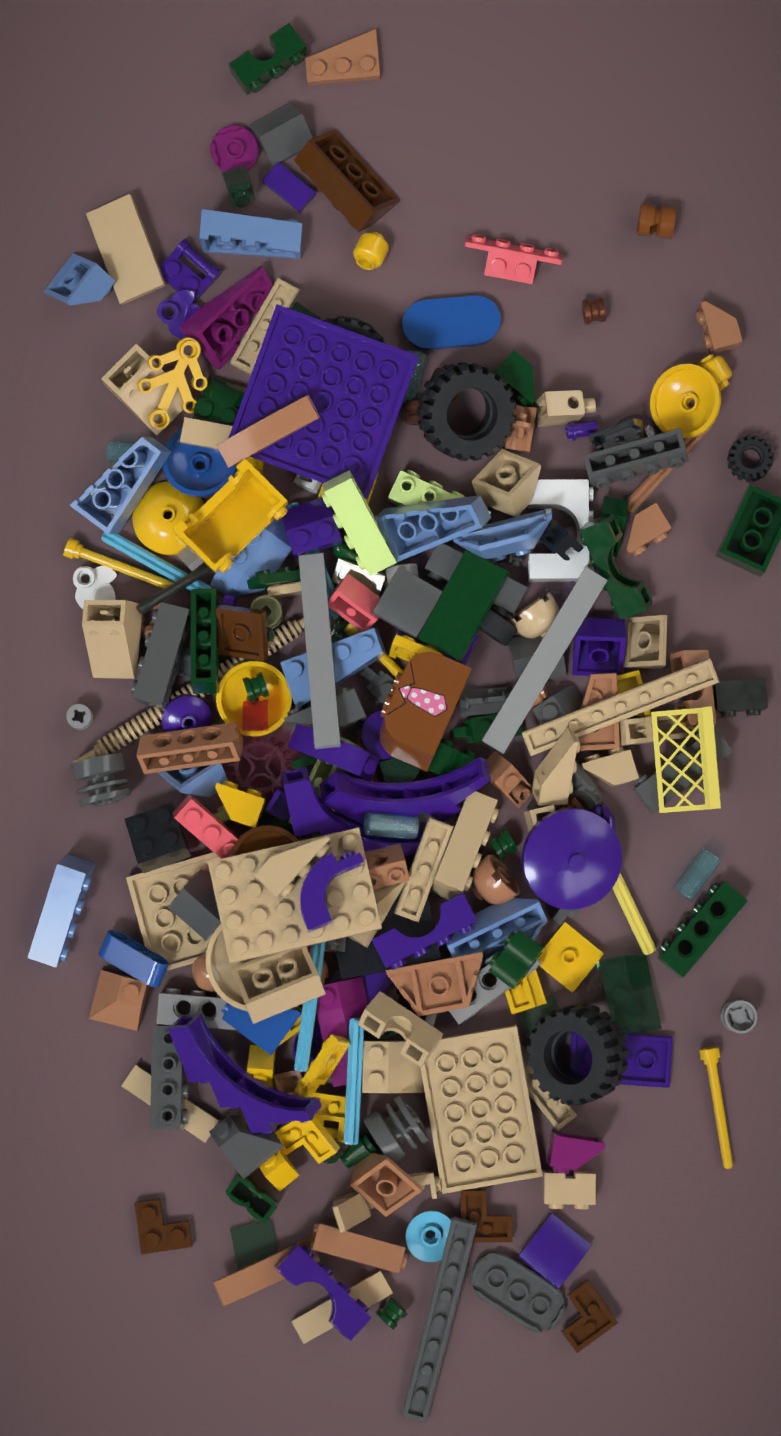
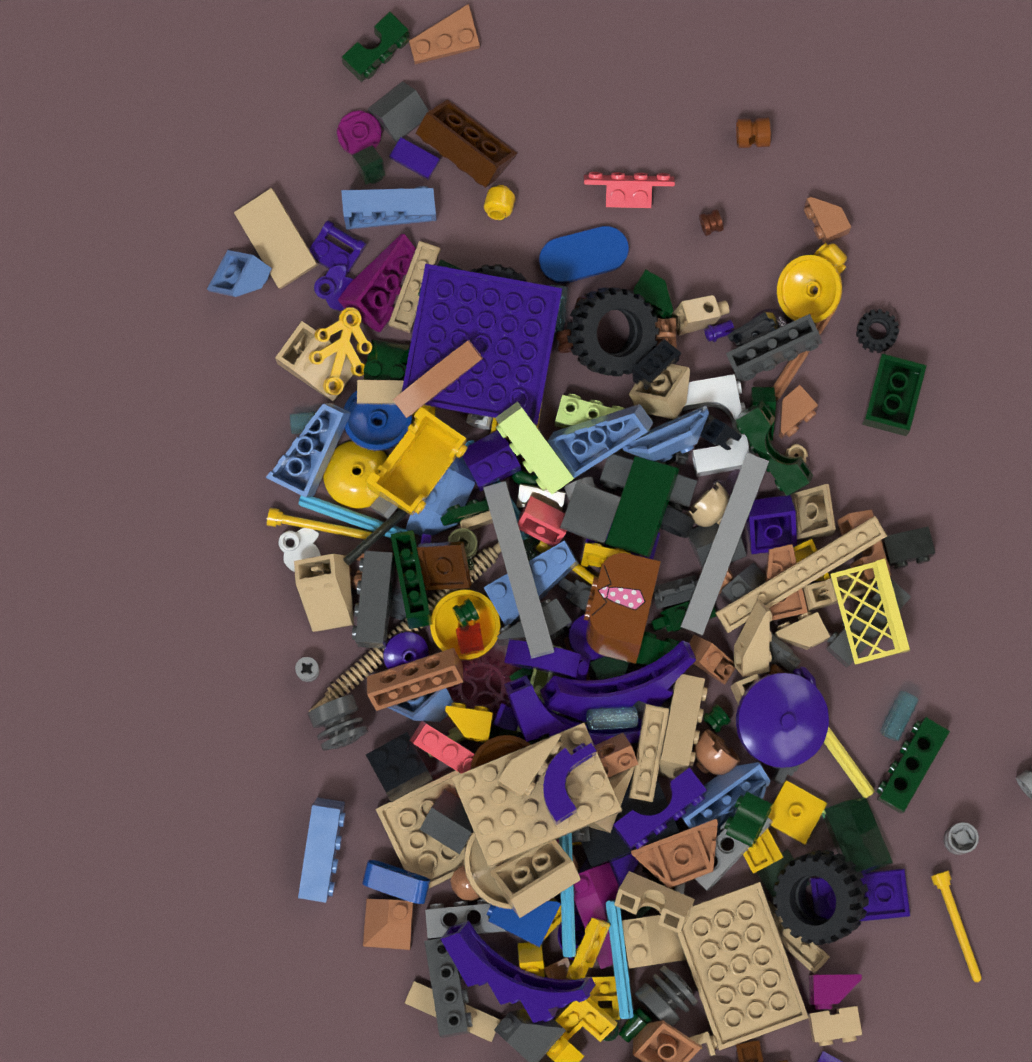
camera: 10 degrees left, 5 degrees down
none -> black hinge [632,339,681,390]
none -> tan plate [785,444,808,463]

